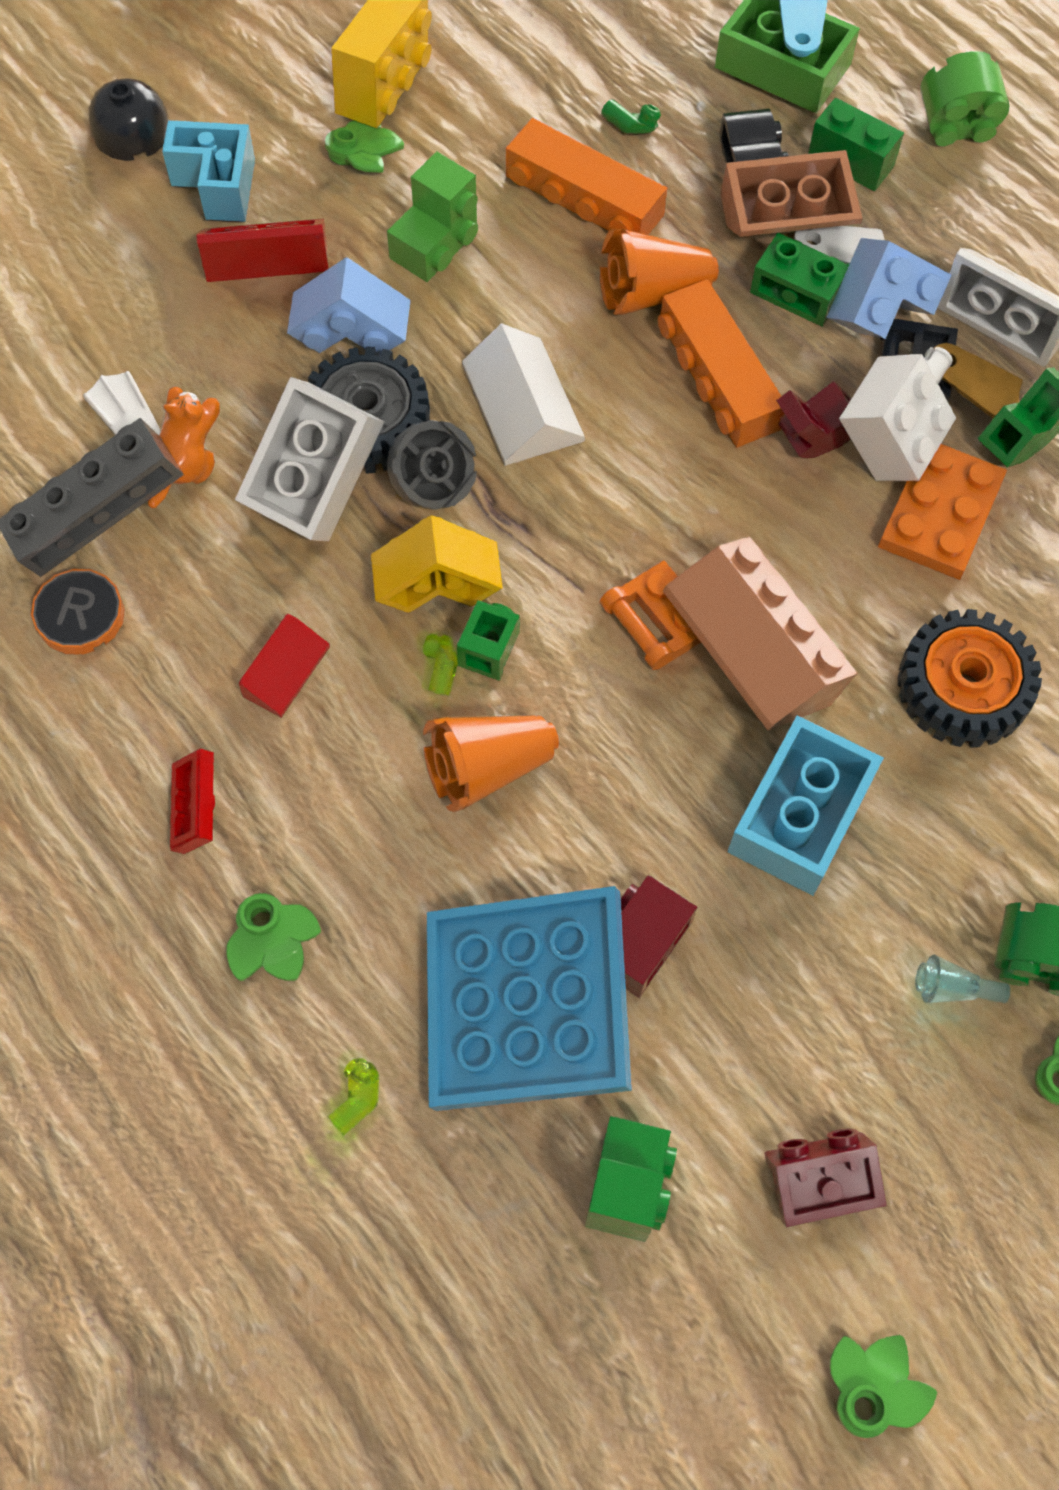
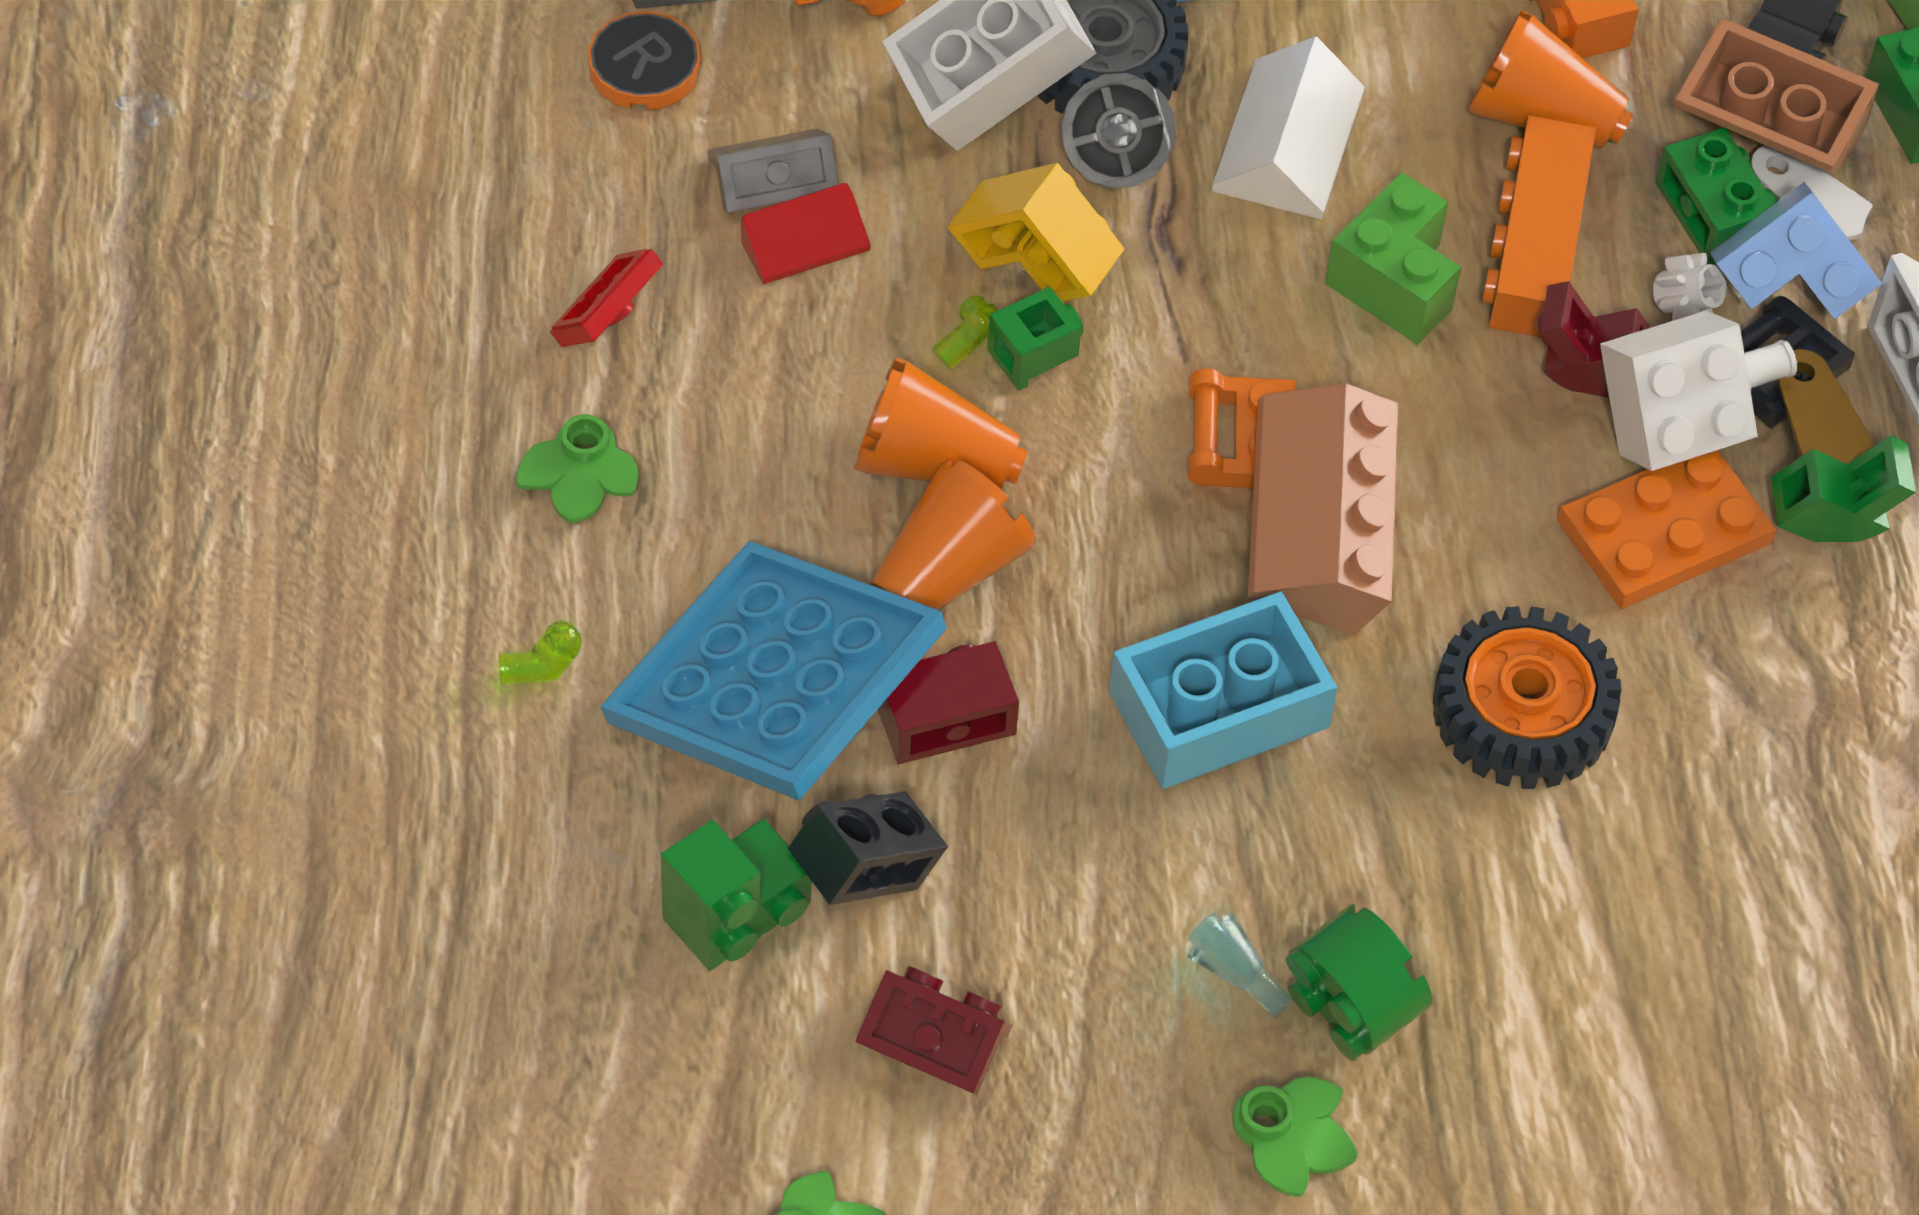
camera: 35 degrees right, 10 degrees down
none -> flat silver panel [707,129,839,213]
none -> black brick [787,791,948,905]
none -> orange cone [869,459,1036,610]
none -> bright green brick [1325,172,1461,345]
none -> white gear [1653,253,1727,321]

